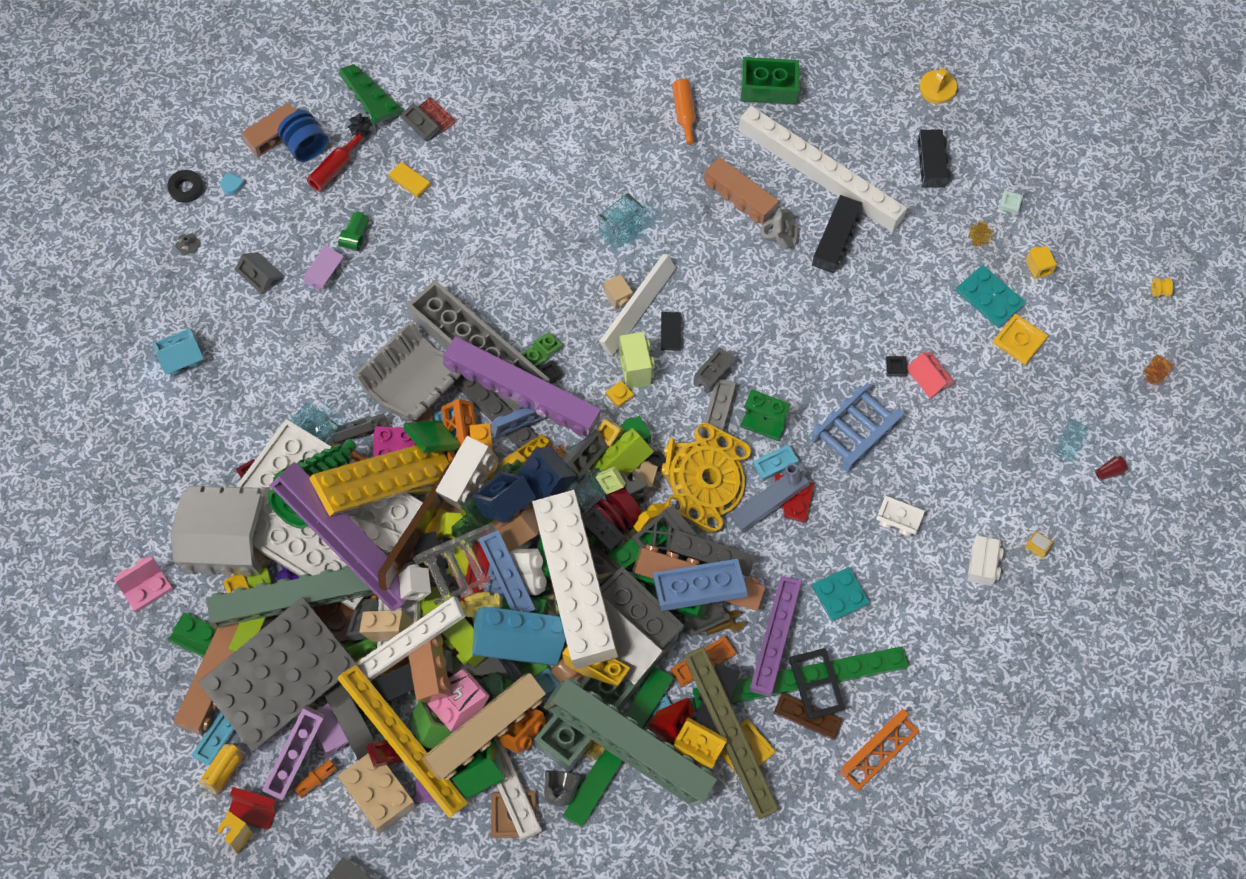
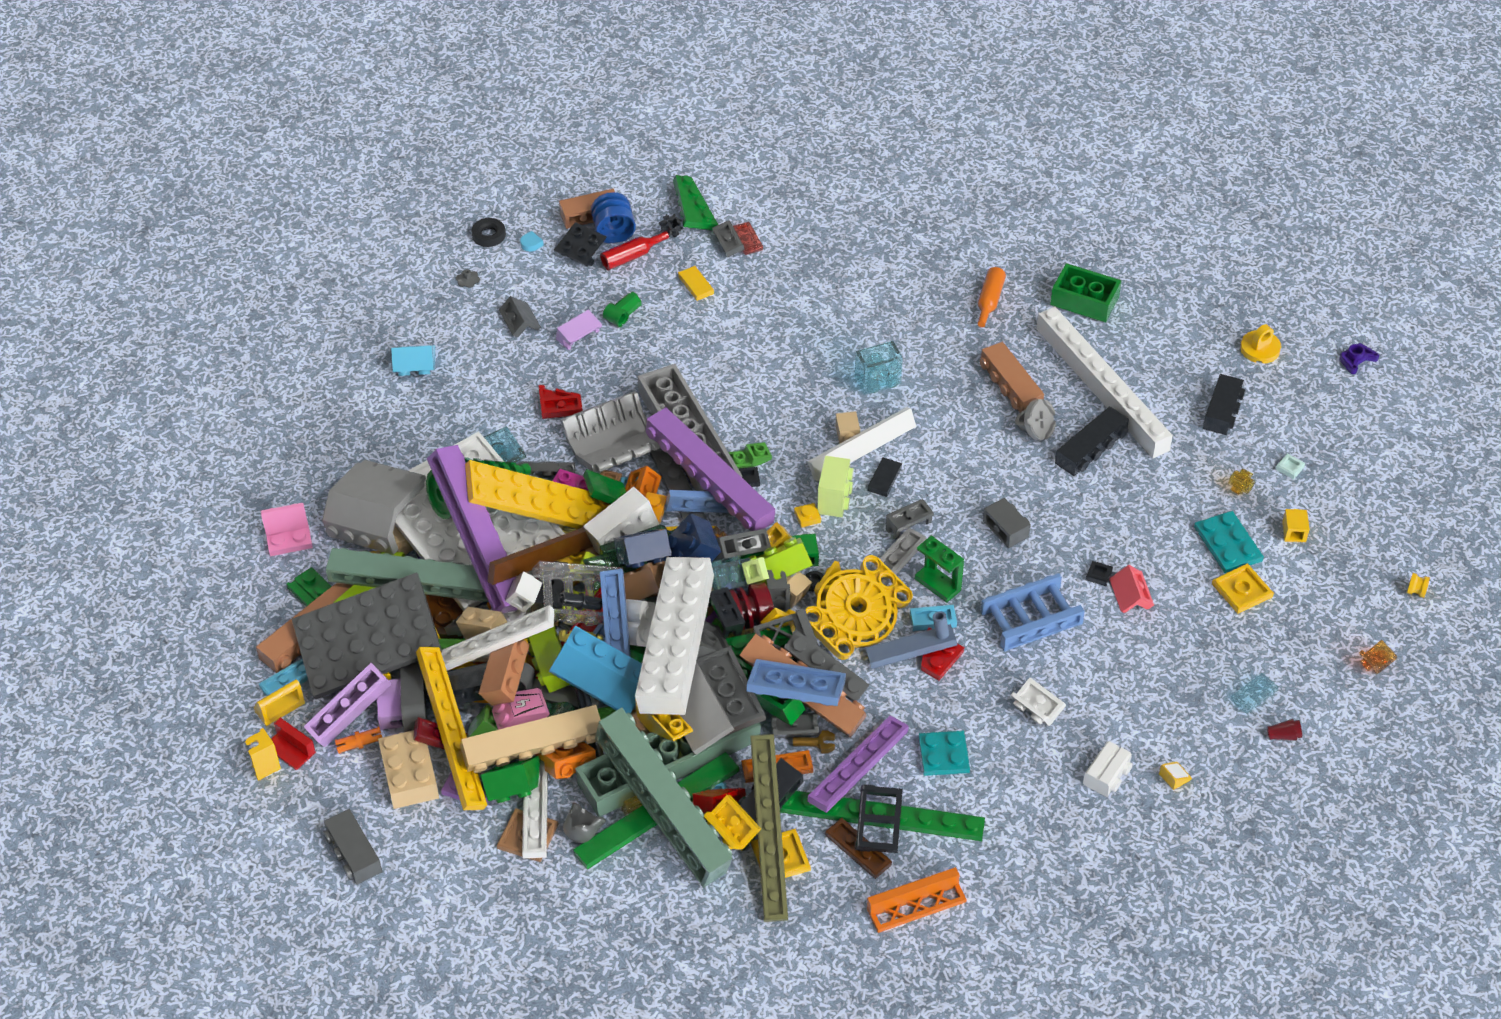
camera: 25 degrees right, 15 degrees down
none -> red wing [538,385,583,419]
none -> black hinge [554,222,607,267]
none -> black axle [558,591,603,611]
none -> dark grey brick [983,497,1031,548]
none -> dark purple piece [1339,343,1379,374]

